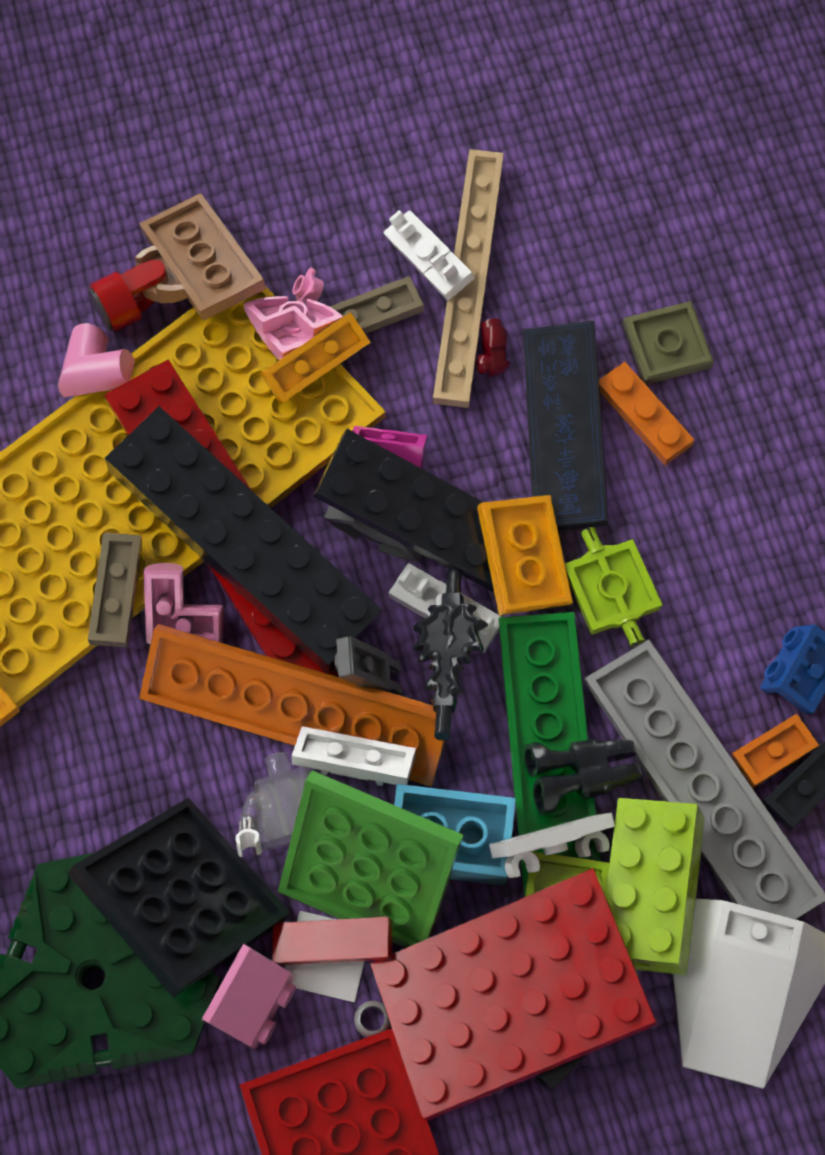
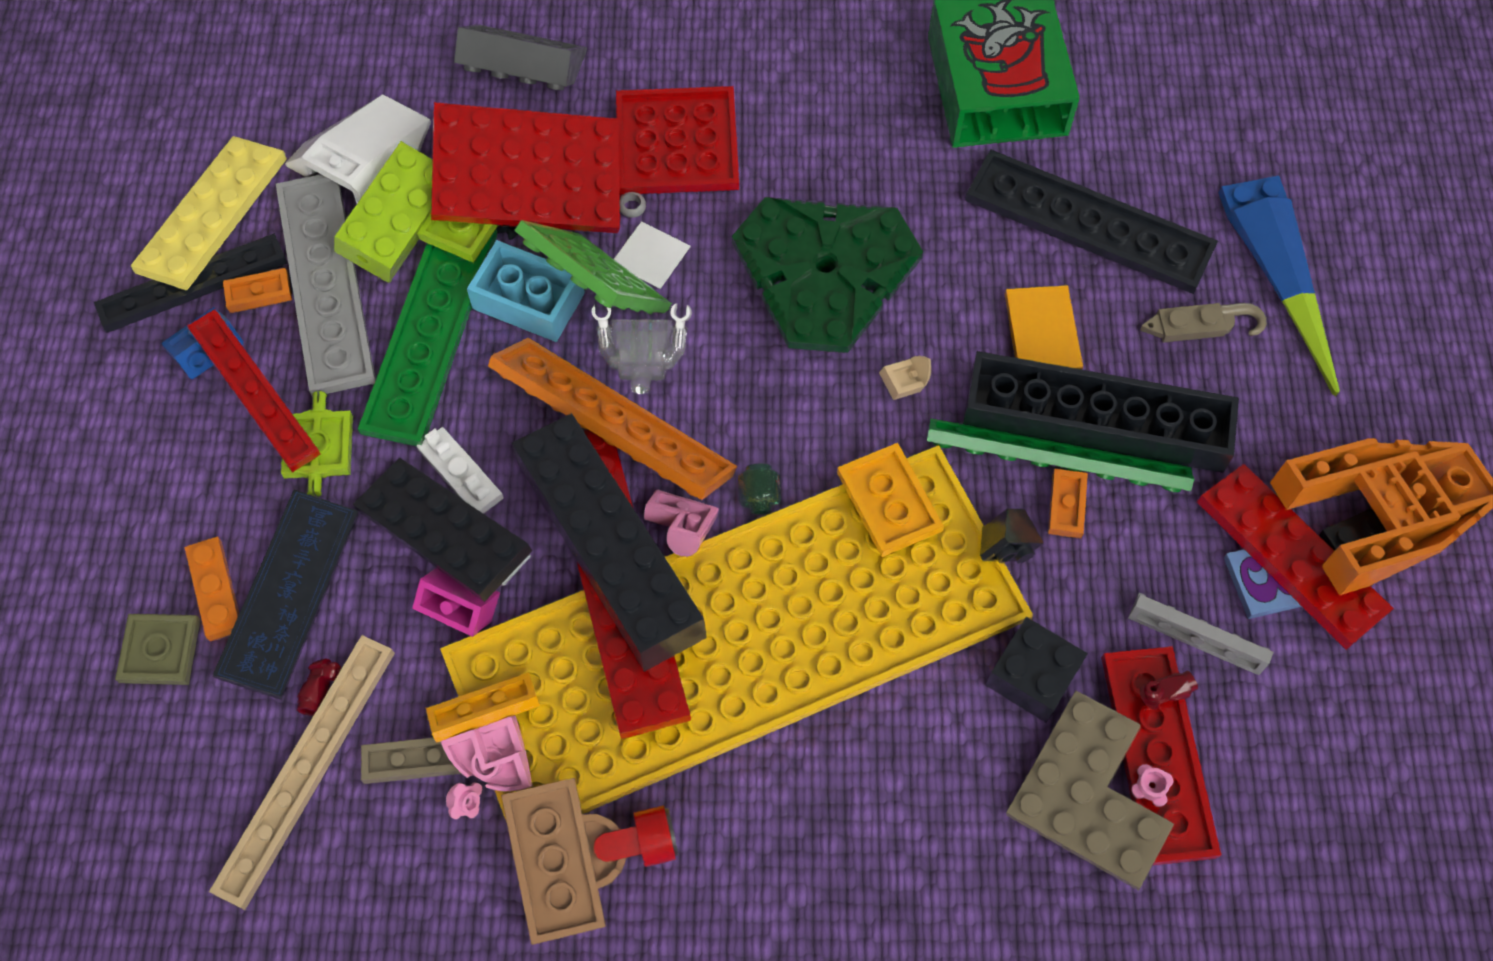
camera: 165 degrees left, 5 degrees down
bright pink brick [58,323,135,398] -> none
black plate [68,797,290,998] -> none
dark tan plate [88,533,143,648] -> none
bright pink slope [202,944,296,1050] -> none
tile [272,917,392,966] -> none
white plate [292,726,416,786] -> none
dark grey hinge [335,637,402,695] -> none
white plate [383,210,475,301] -> none
black piece [413,569,488,741] -> none
light orange tile [477,495,573,616] -> none
white plate [489,813,615,878] -> none
black piece [524,739,643,816] -> none
none -> red tile [187,309,321,473]
none -> clear green head [738,463,781,515]

